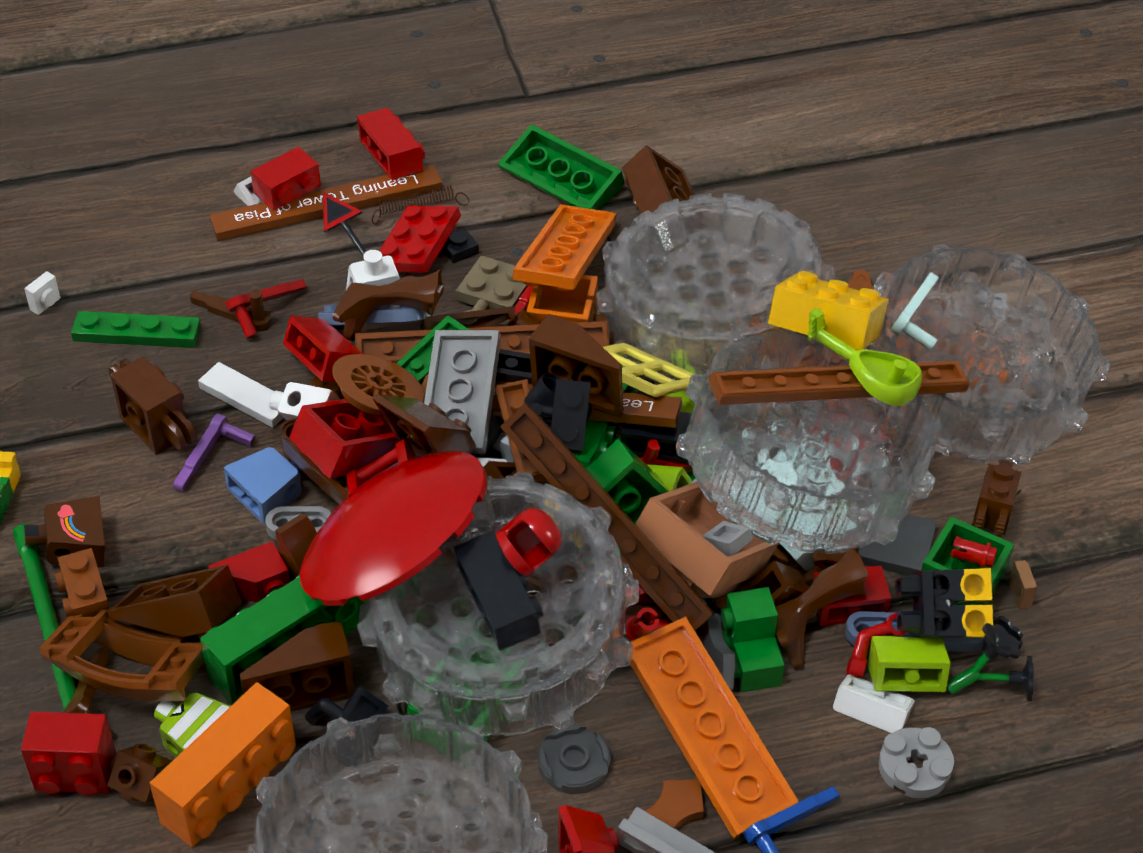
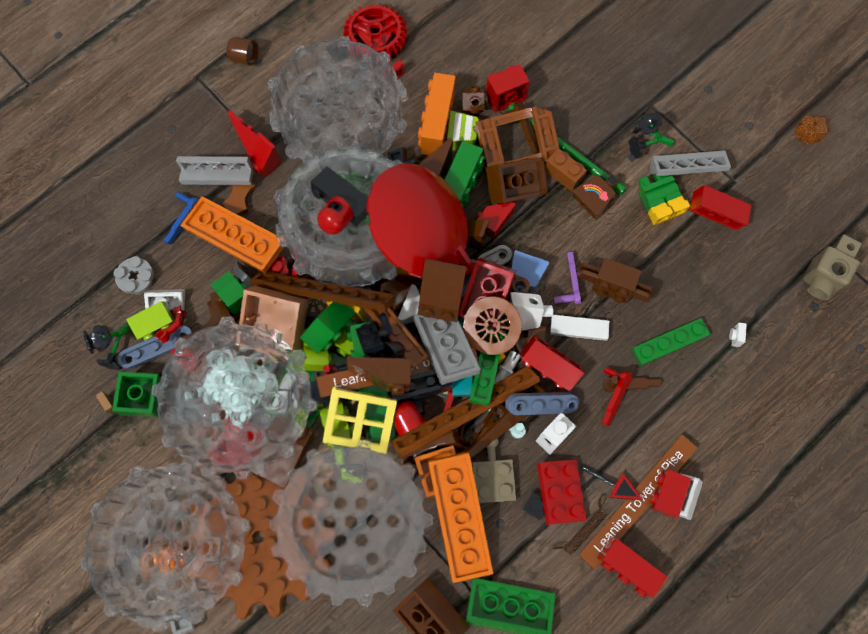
camera: 155 degrees right, 25 degrees up
reddish brown animal [333,269,444,341] -> none
red pin [623,608,659,641] -> none
light grey plate [703,521,753,556] -> none
dark orange tile [708,361,970,405] -> none
yellow brick [768,271,889,350] -> none
lime piece [807,308,922,406] -> none
light aqua piece [890,272,939,350] -> none
black hips [895,568,993,638] -> none
red pin [951,536,998,569] -> none
reddish brown hinge [972,459,1021,537] -> none

